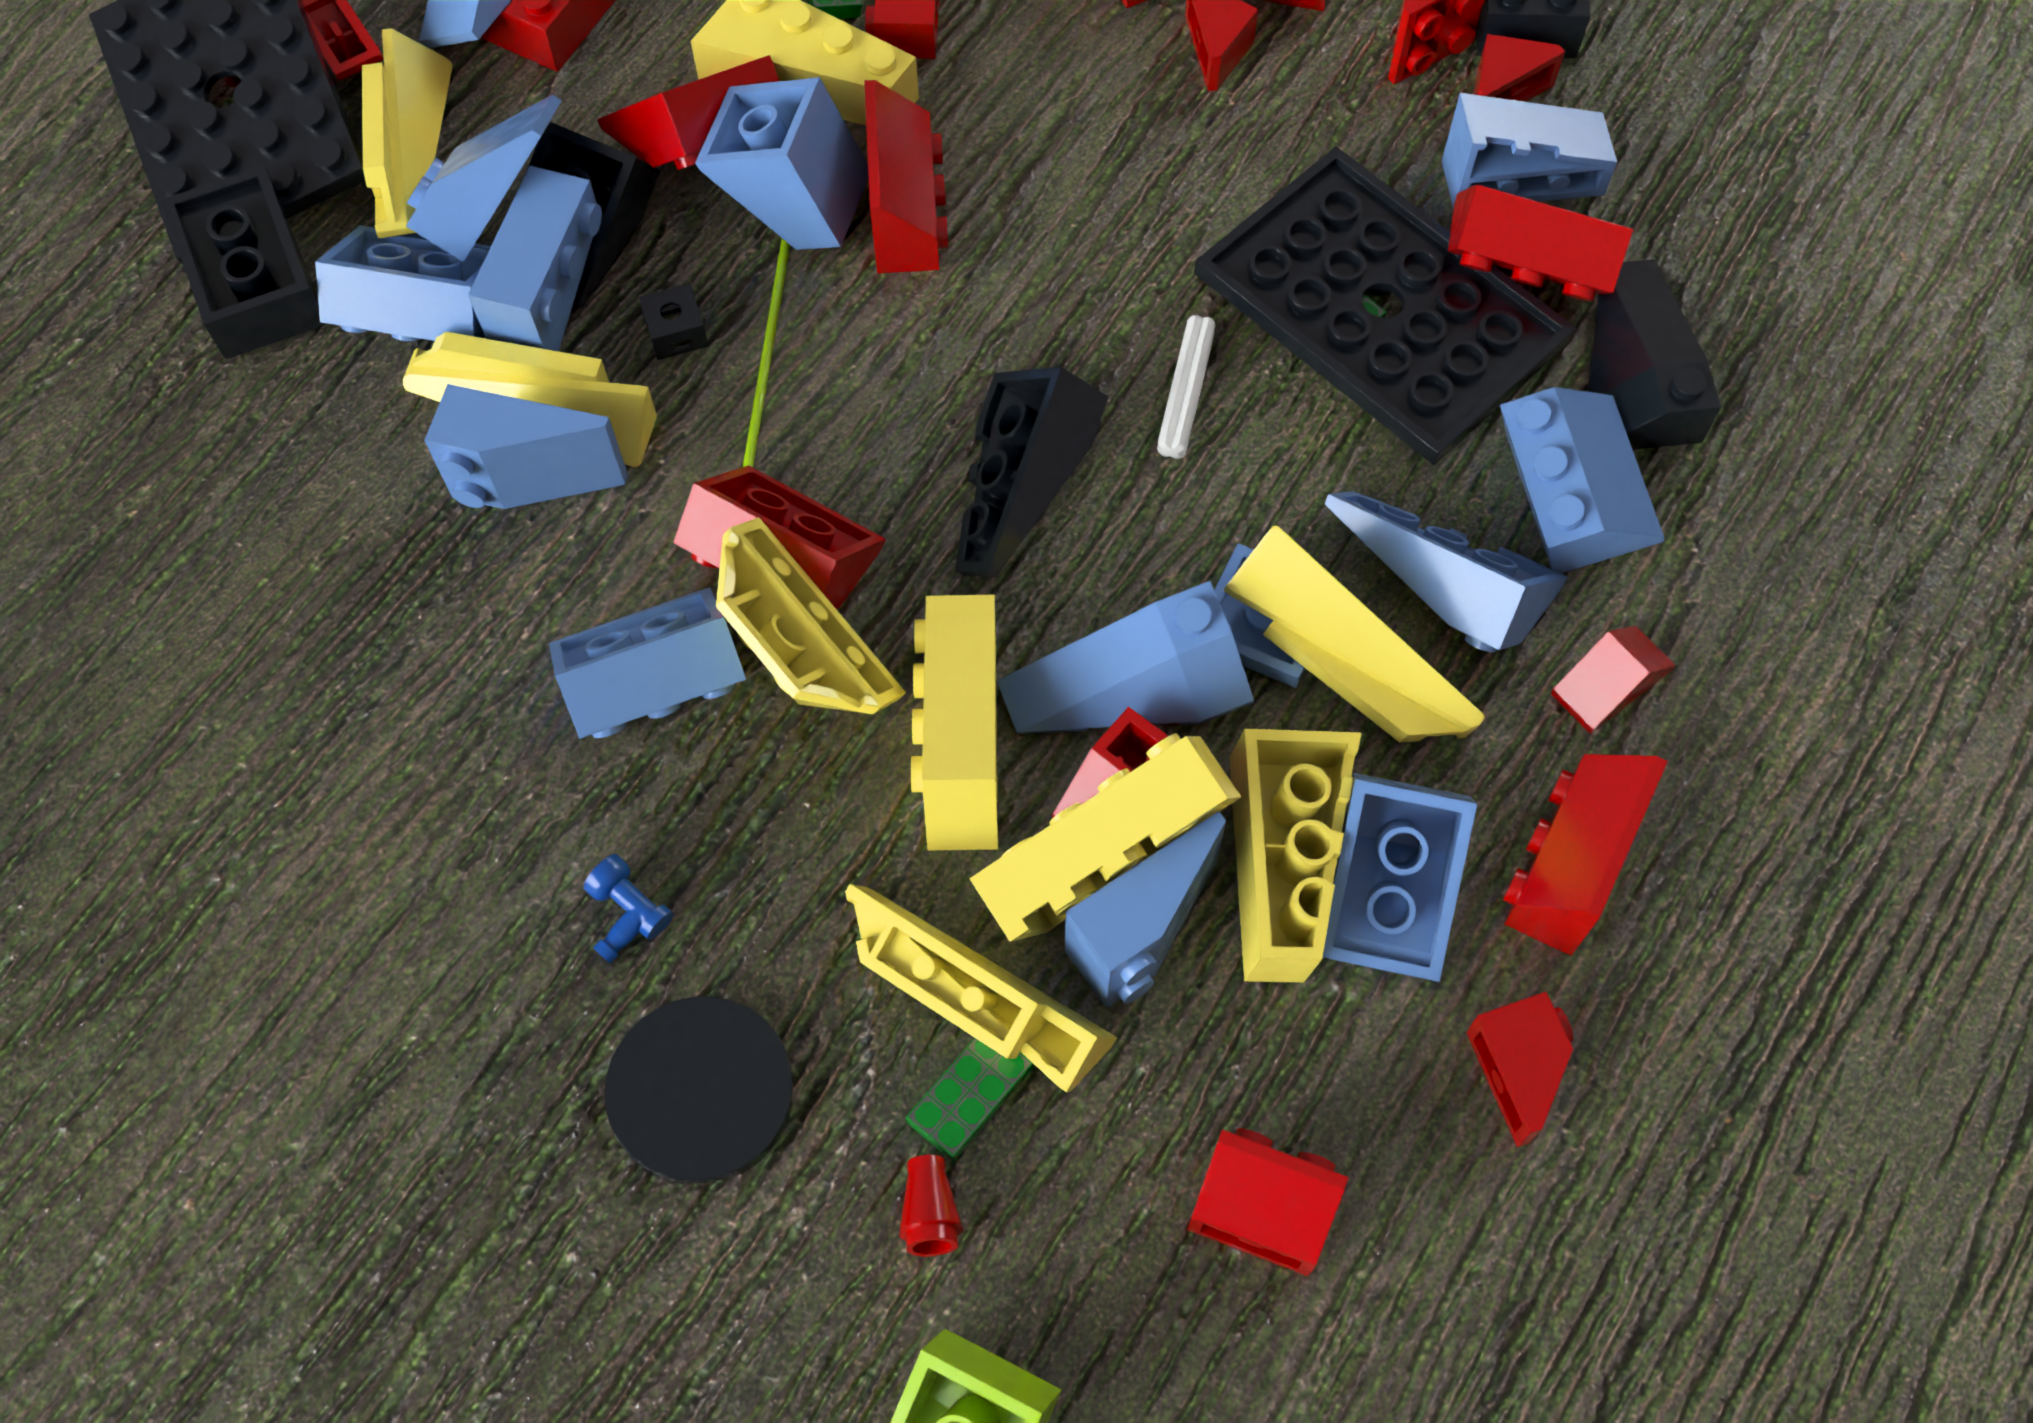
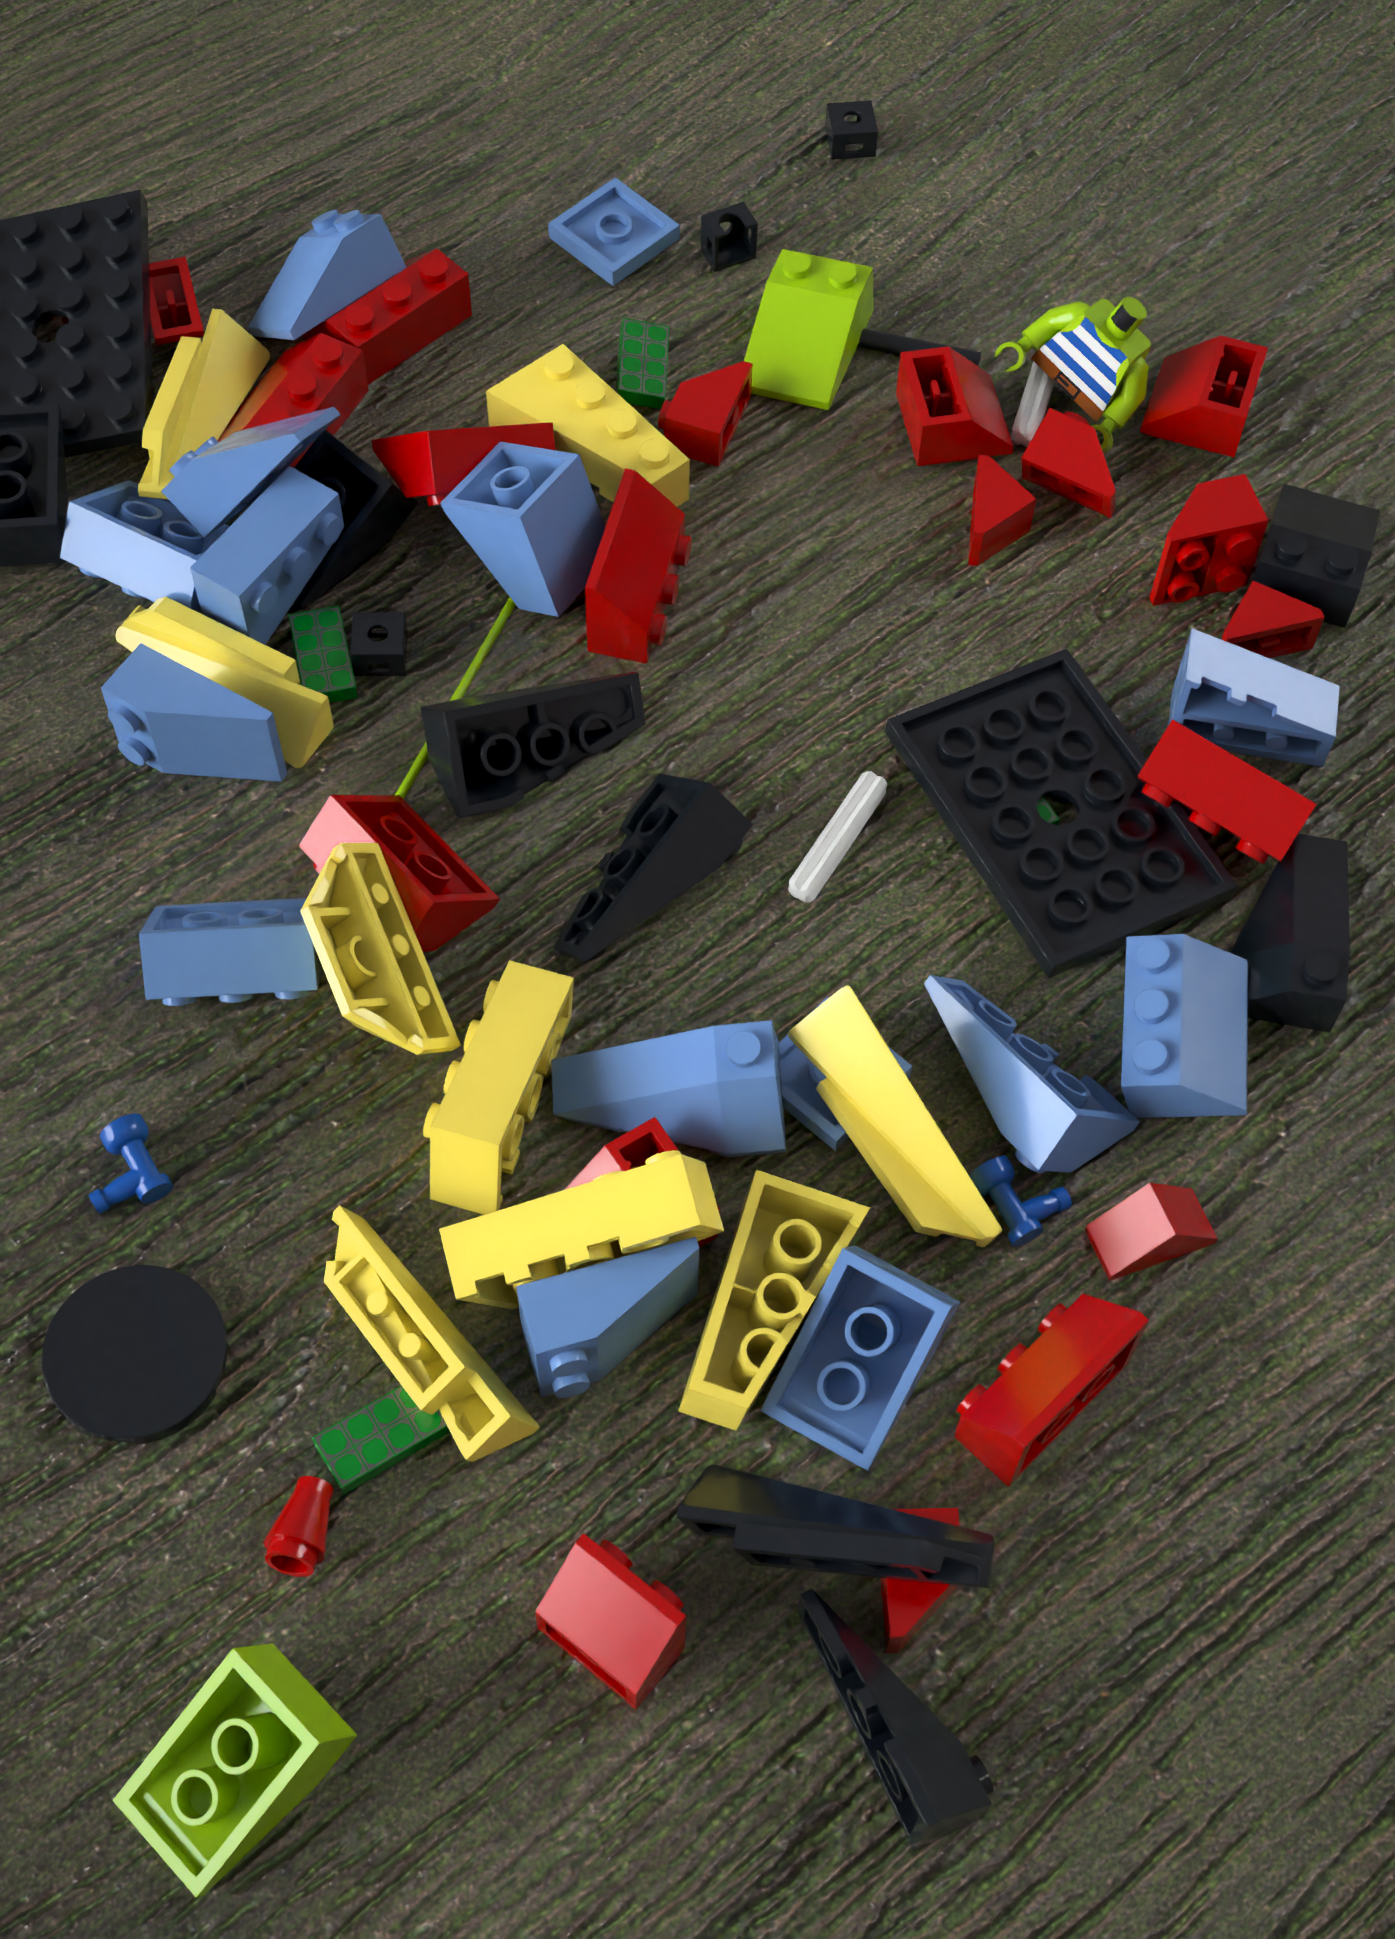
camera: 15 degrees right, 5 degrees down
none -> red slope [218,333,369,468]
none -> green tile [288,606,358,703]
none -> black wedge [421,672,646,818]
none -> black wedge [677,1465,995,1588]
none -> black wedge [797,1589,994,1852]
none -> blue piece [969,1156,1072,1247]

